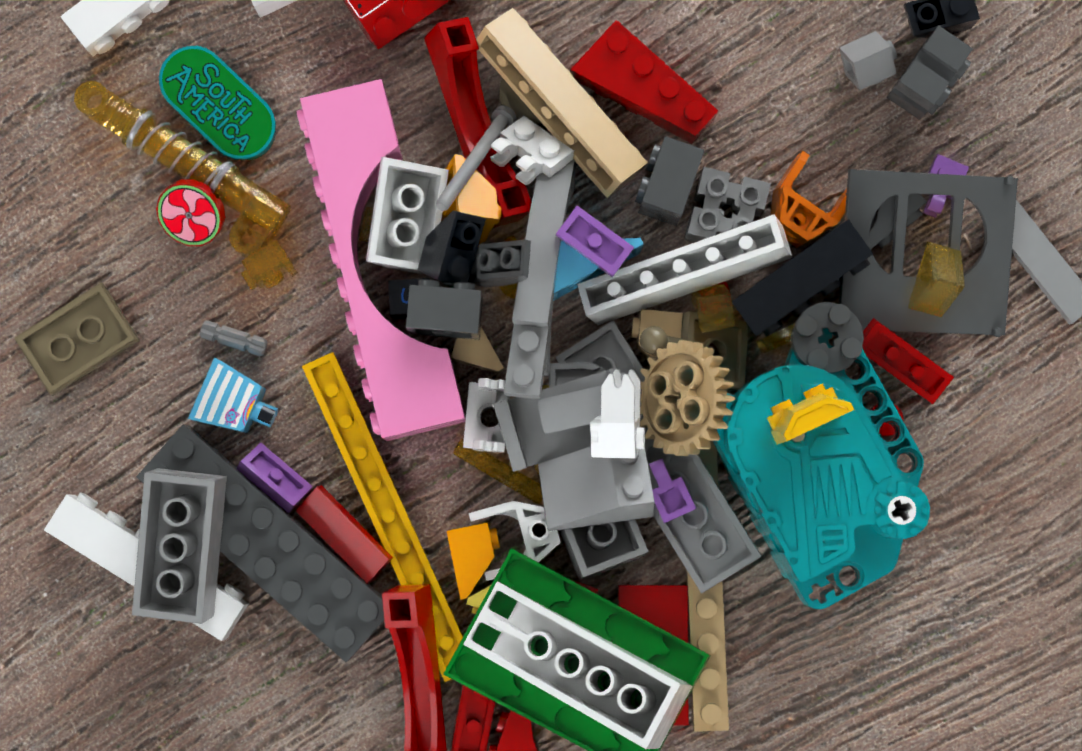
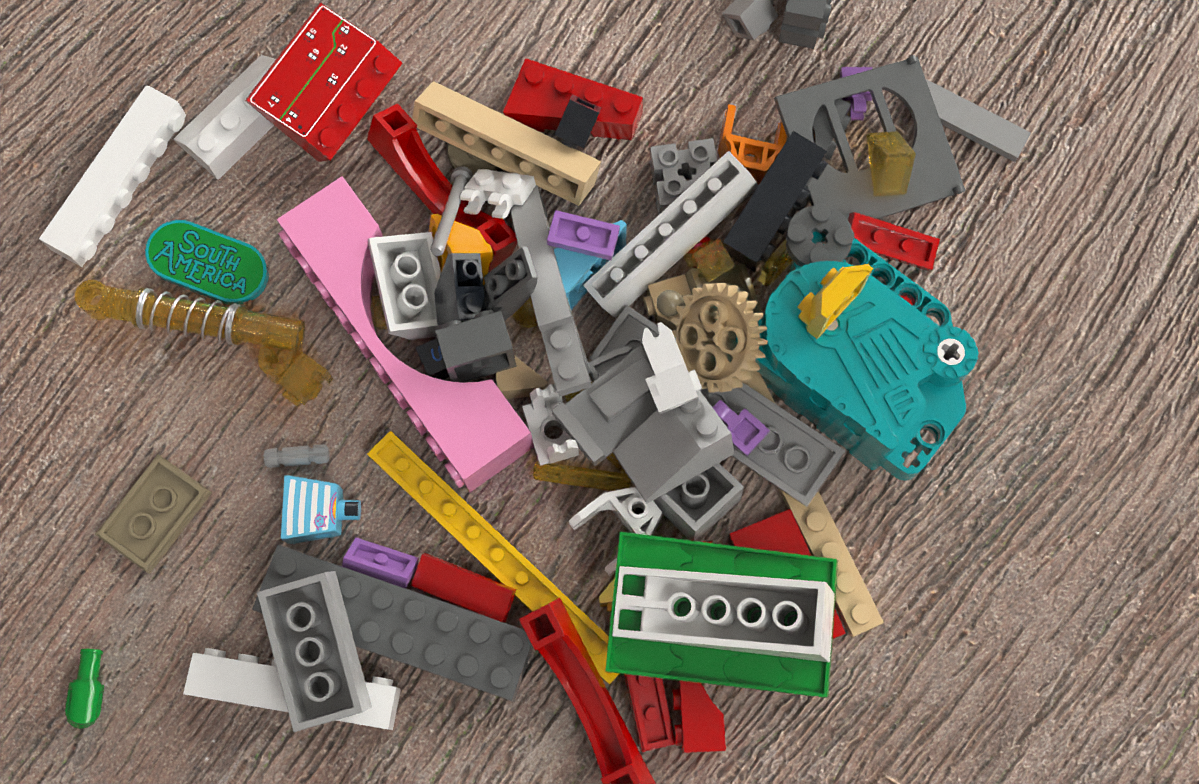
camera: 15 degrees left, 10 degrees down
tile [156,179,226,246] -> none
light orange slope [447,522,500,600] -> none
dark grey brick [635,136,704,226] -> none
none -> black brick [555,94,601,149]

